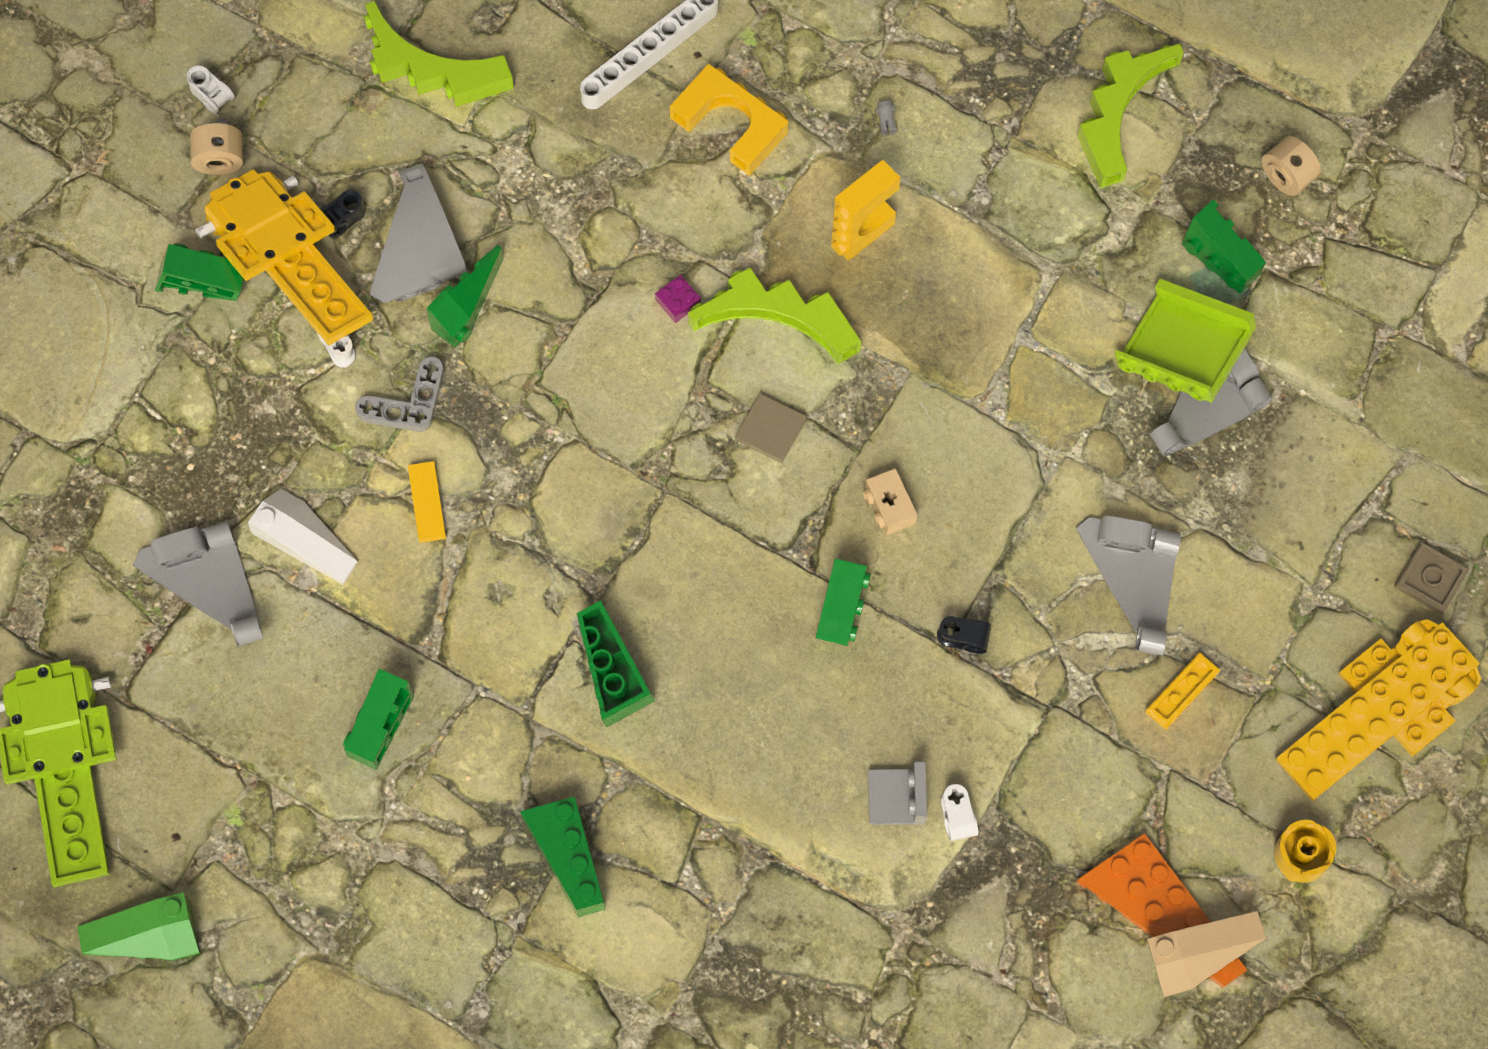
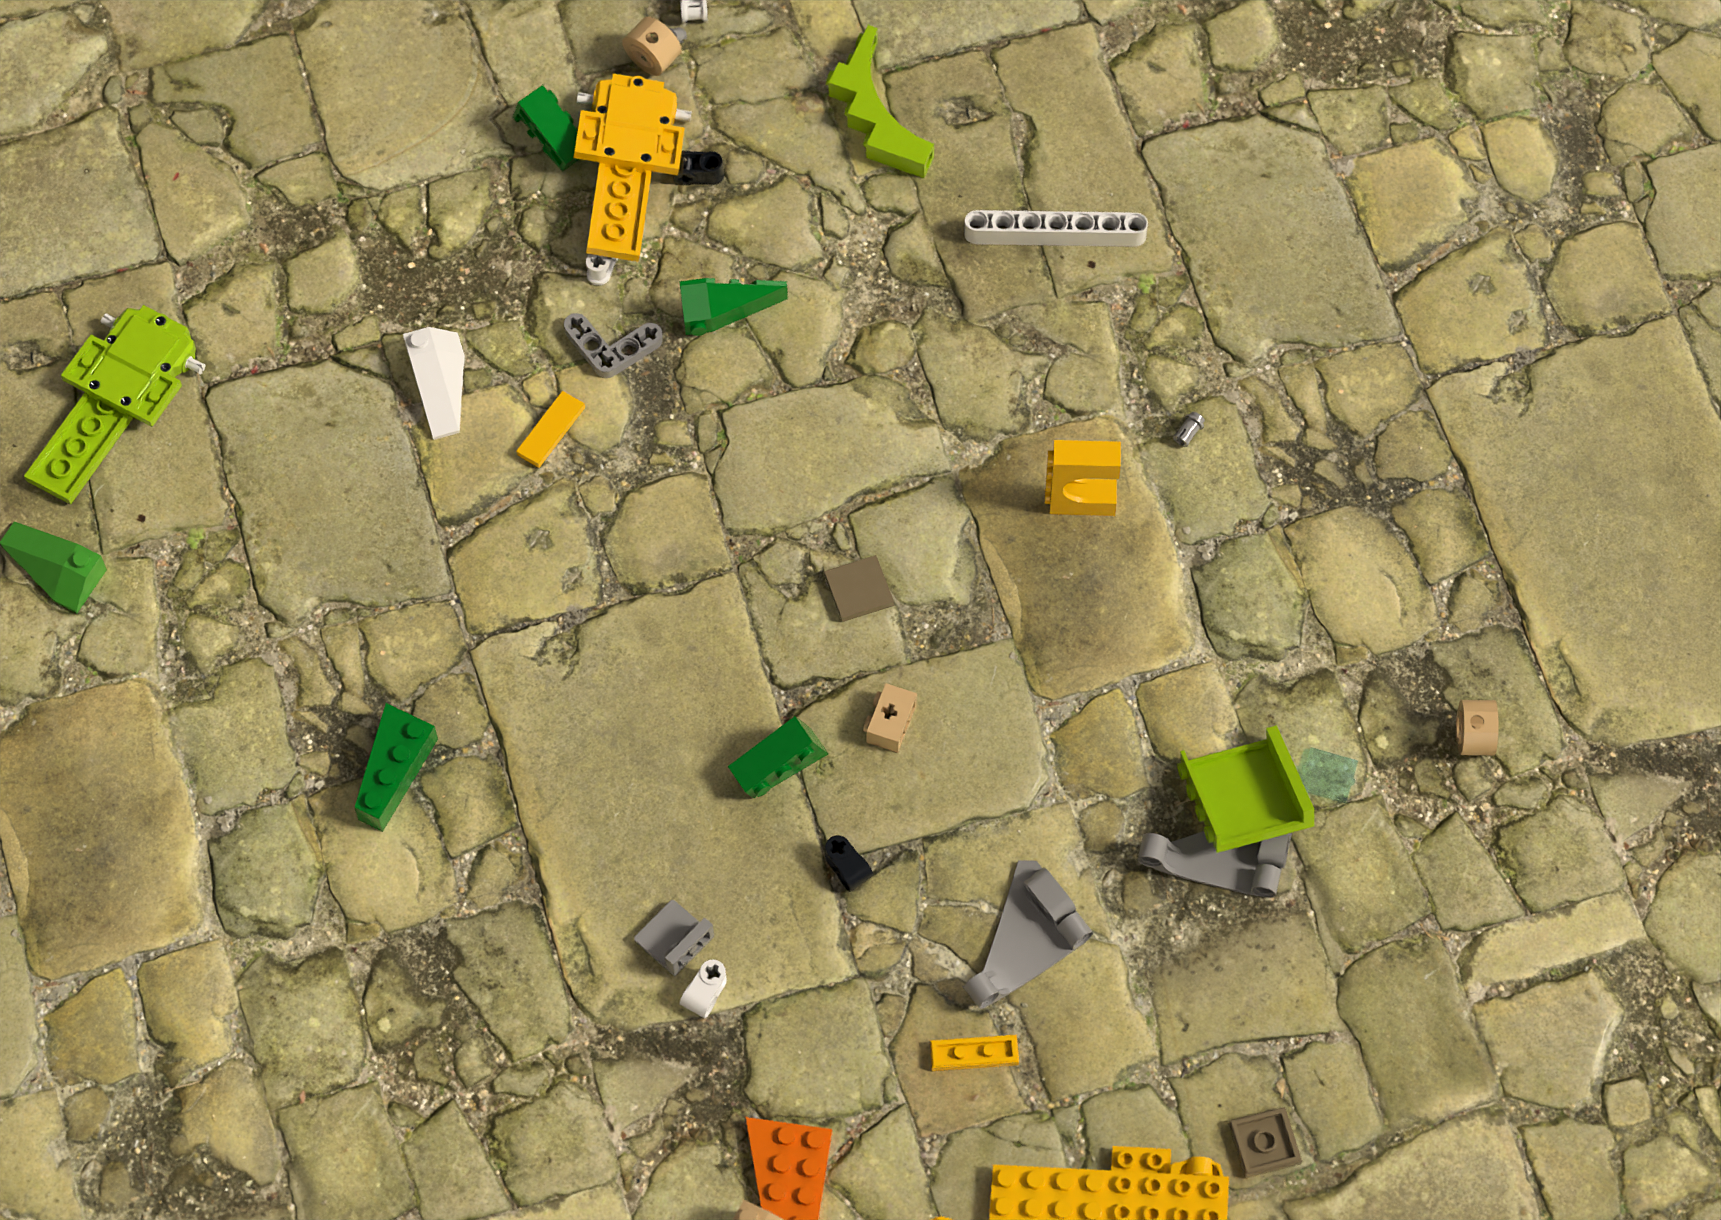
camera: 45 degrees right, 5 degrees down
light grey panel [133,521,264,647] -> none
green wedge [343,669,414,770] -> none
light grey panel [370,163,467,303] -> none
green wedge [576,600,655,727] -> none
magenta piece [655,275,701,323] -> none
yellow arch [670,64,789,176] -> none
lime arch [688,268,861,364] -> none
lime arch [1077,44,1184,188] -> none
green wedge [1181,199,1266,294] -> none

